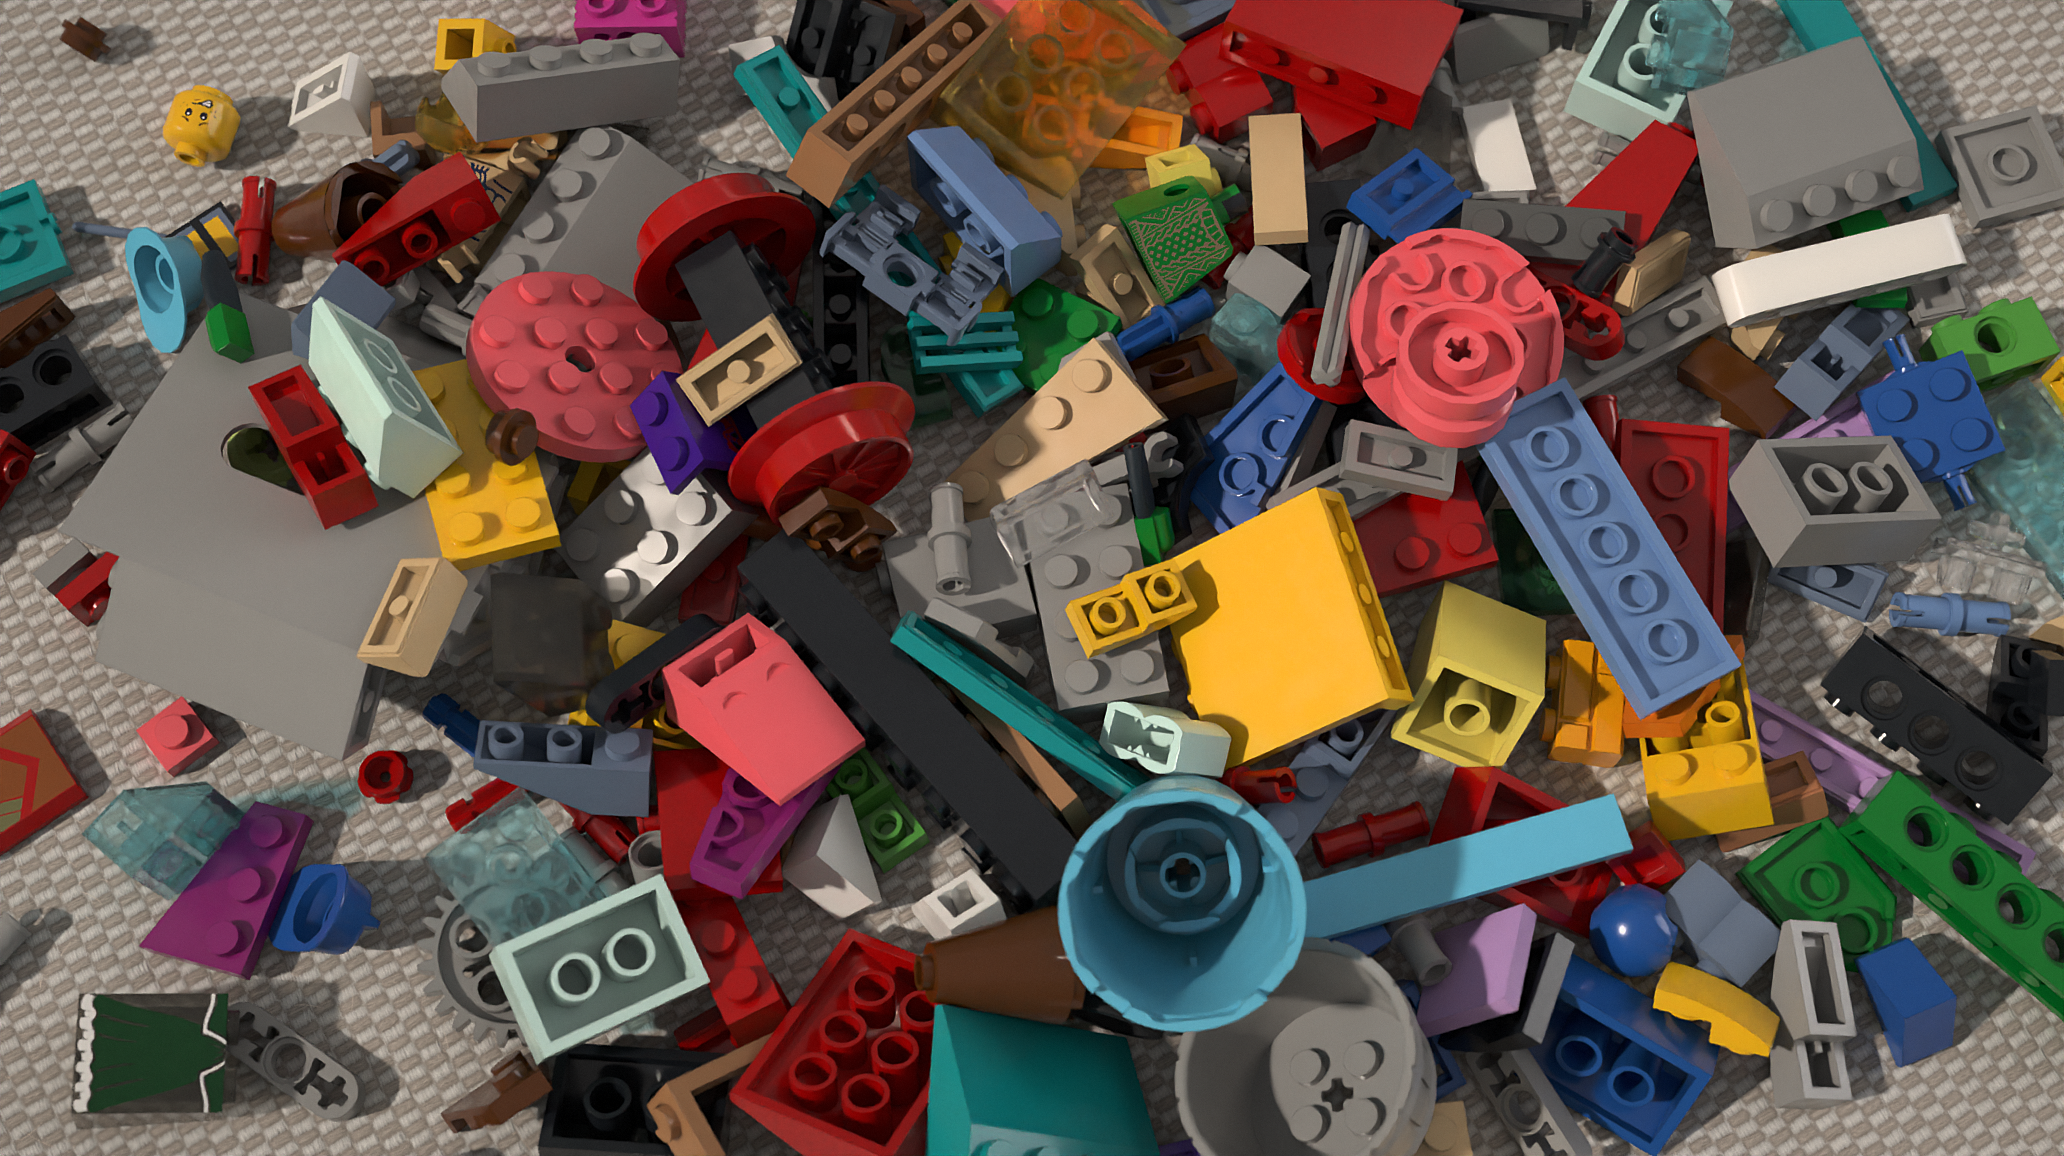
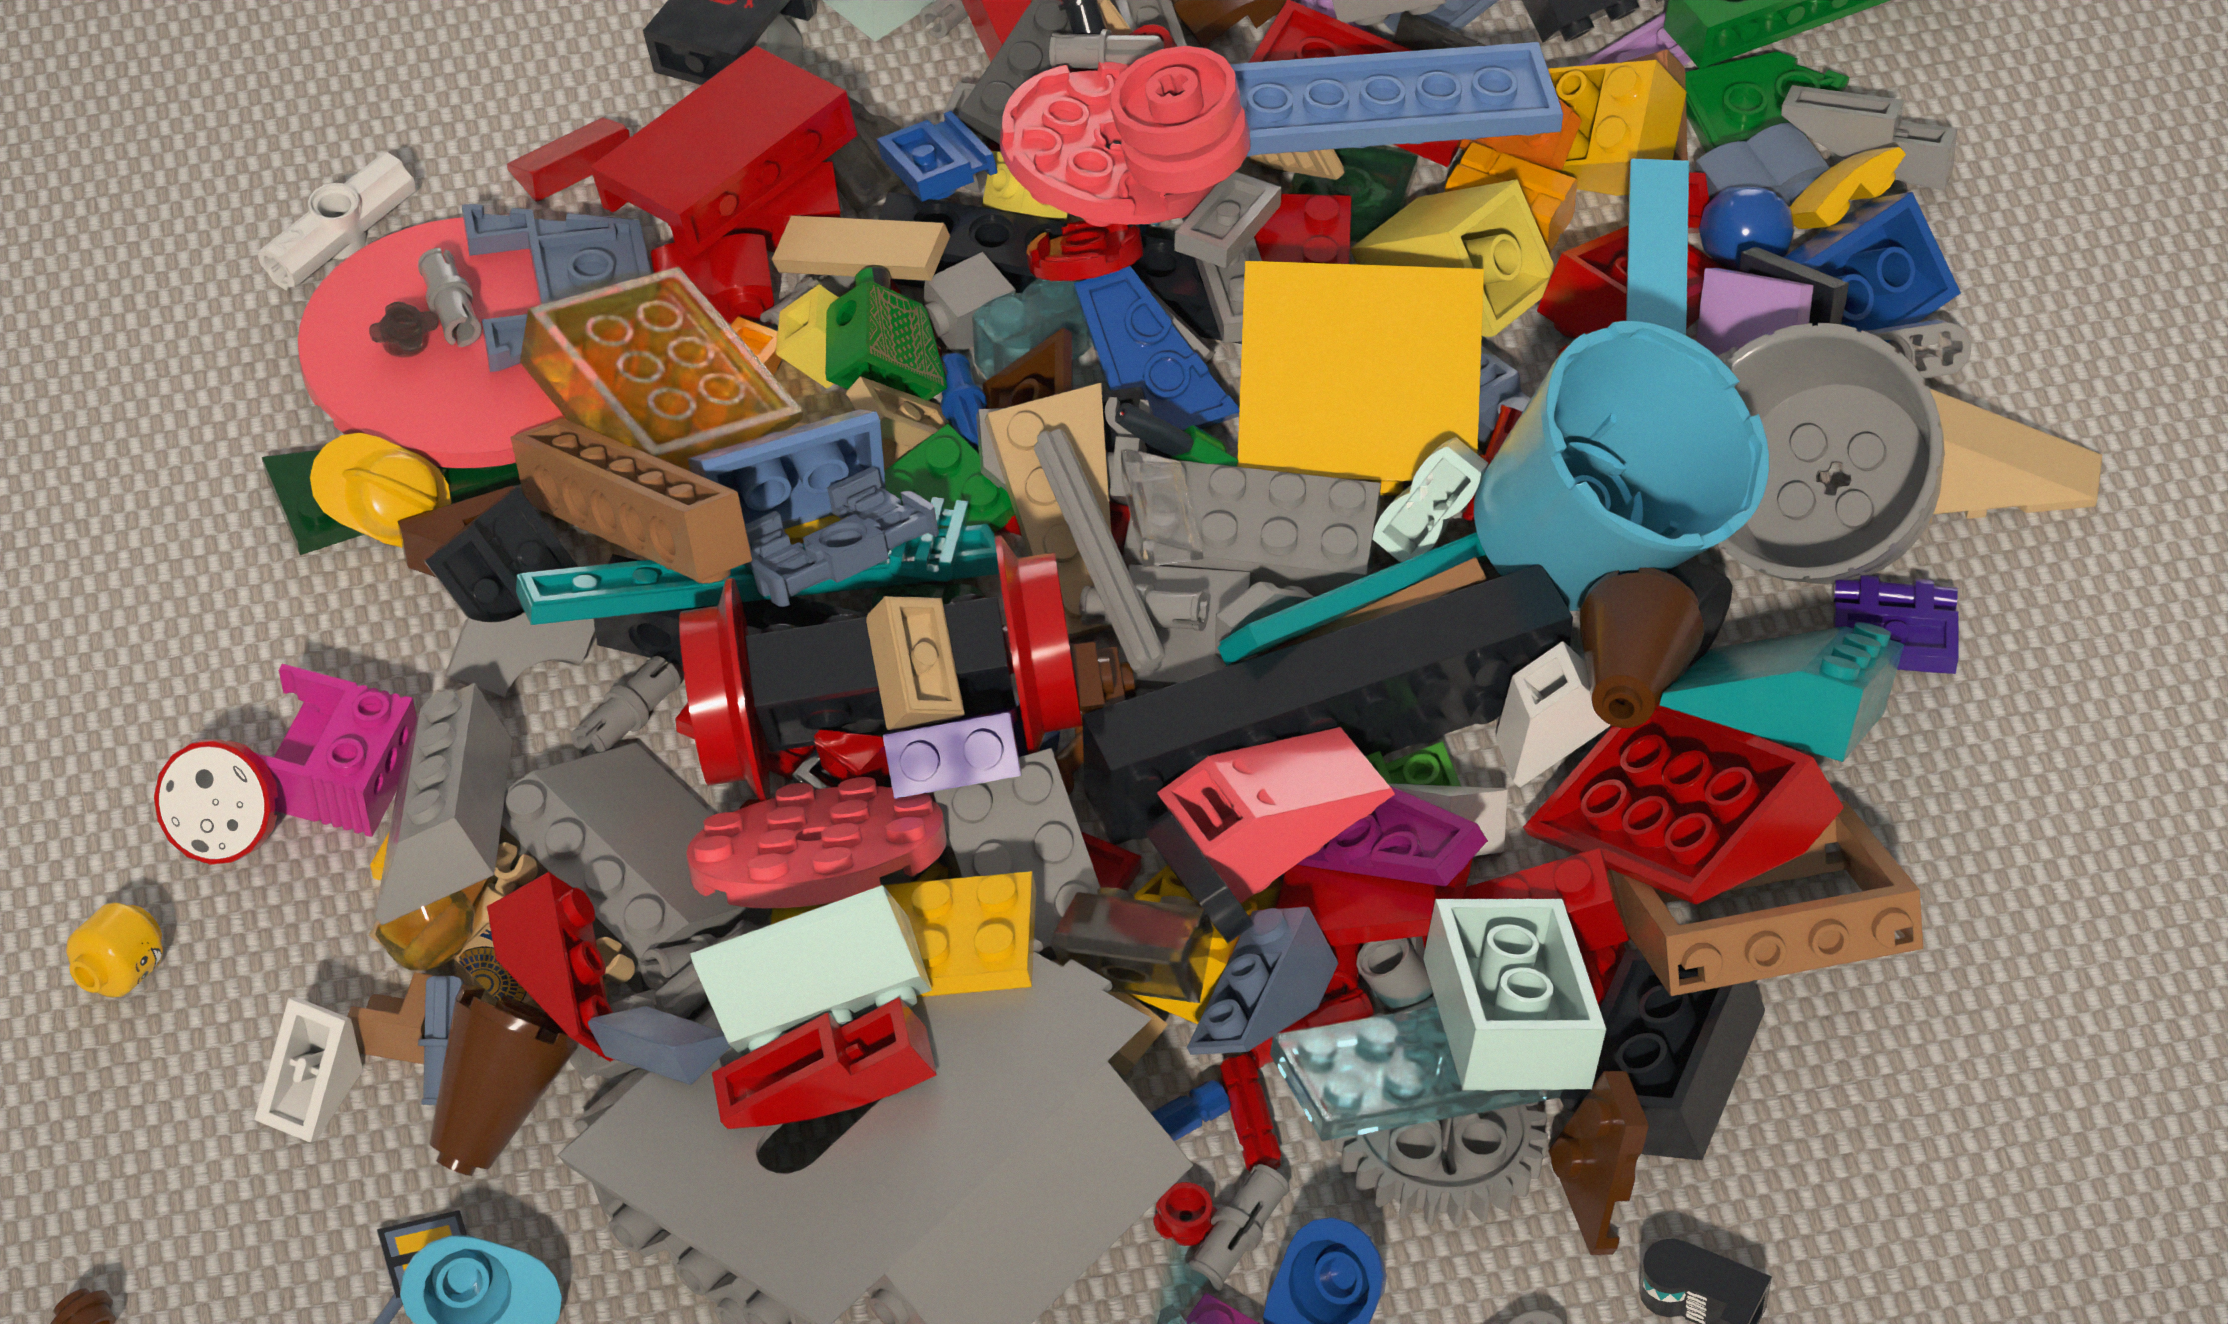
camera: 70 degrees left, 20 degrees down
yellow head [163,85,240,167] -> none
piece [201,250,255,363] -> none
red pin [234,176,277,286] -> none
tan slope [356,557,468,677] -> none
yellow brick [434,18,517,75] -> none
reddish brown plate [485,408,538,466] -> none
yellow slope [1065,558,1198,659] -> none
light grey axle [1311,221,1370,387] -> none
white tile [1458,98,1536,198] -> none
blue slope [1854,937,1957,1068] -> none
none -> light grey axle [1034,429,1165,674]
none -> light grey axle [1049,29,1164,69]
none -> light grey pin [1183,1164,1290,1293]

